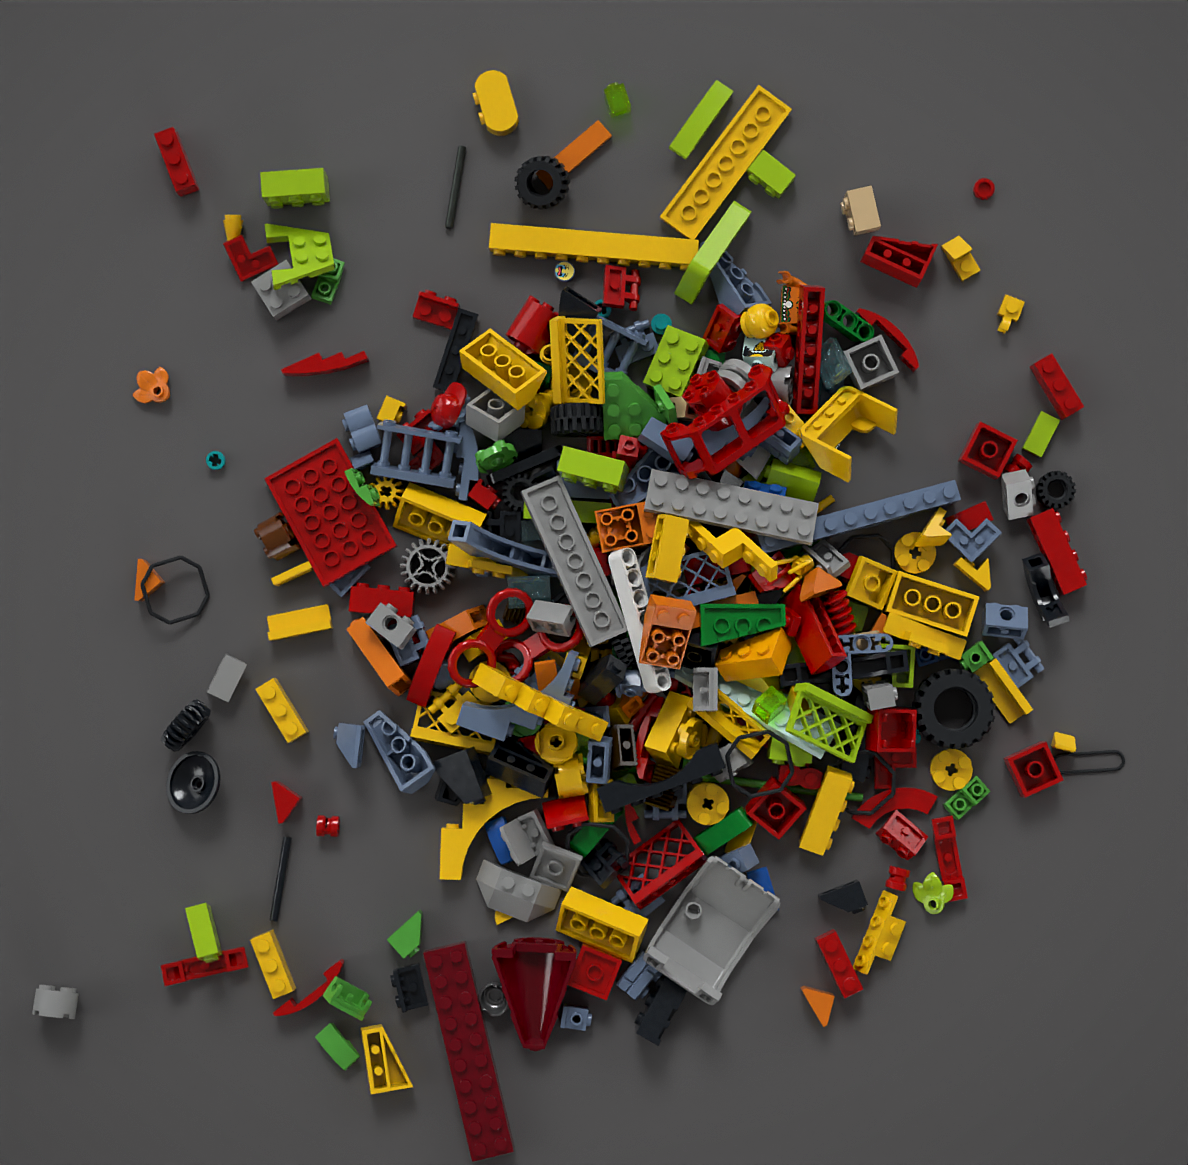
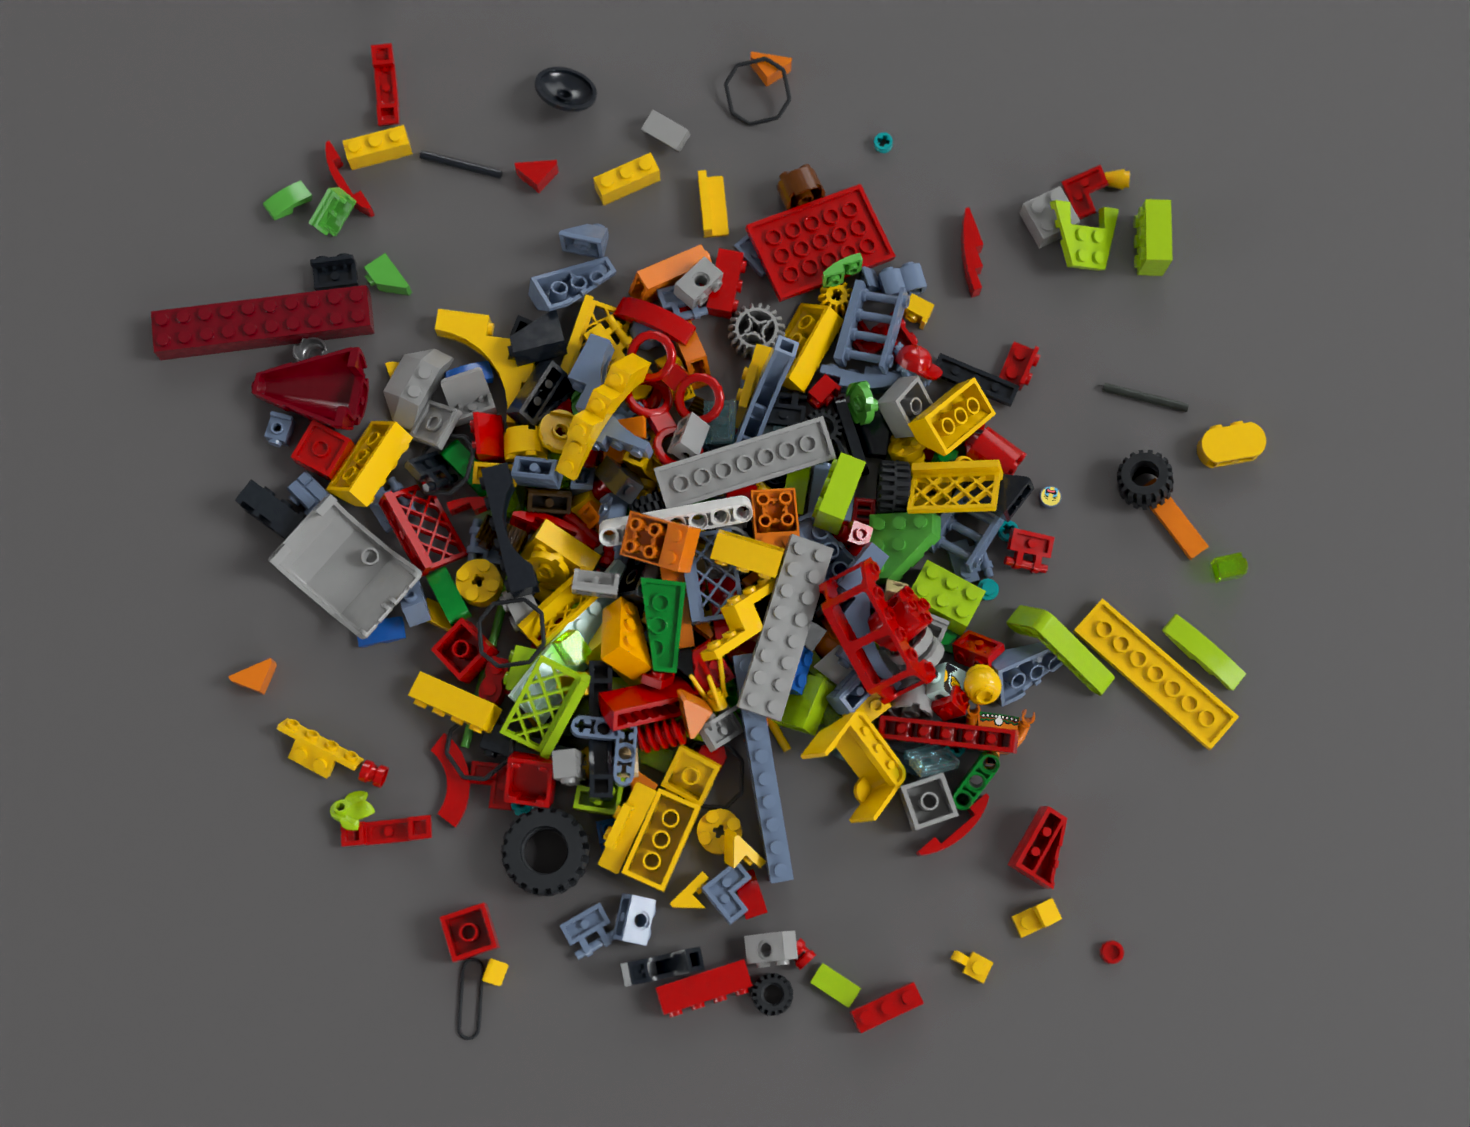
camera: 90 degrees right, 10 degrees down
orange plate [133,367,170,404] -> none
red brick [154,127,200,197] -> none
black gear [161,699,211,752] -> none
lime brick [185,903,223,963] -> none
yellow tile [271,561,314,586] -> none
bright green slope [311,258,345,305] -> none
red wheel [316,815,340,837] -> none
yellow wedge [360,1024,413,1094] -> none
yellow brick [489,223,699,271] -> none
bright green plate [653,384,678,424] -> none
lime brick [747,150,796,199] -> none
red brick [815,929,863,999] -> none
black slope [818,880,868,914] -> none
tan brick [840,186,881,236] -> none
red bracket [876,810,928,860] -> none
yellow plate [929,749,973,791] -> none
bright green slope [942,775,990,820] -> none
red brick [958,421,1018,480] -> none
bright green brick [959,641,994,673] -> none
yellow panel [973,658,1033,723] -> none

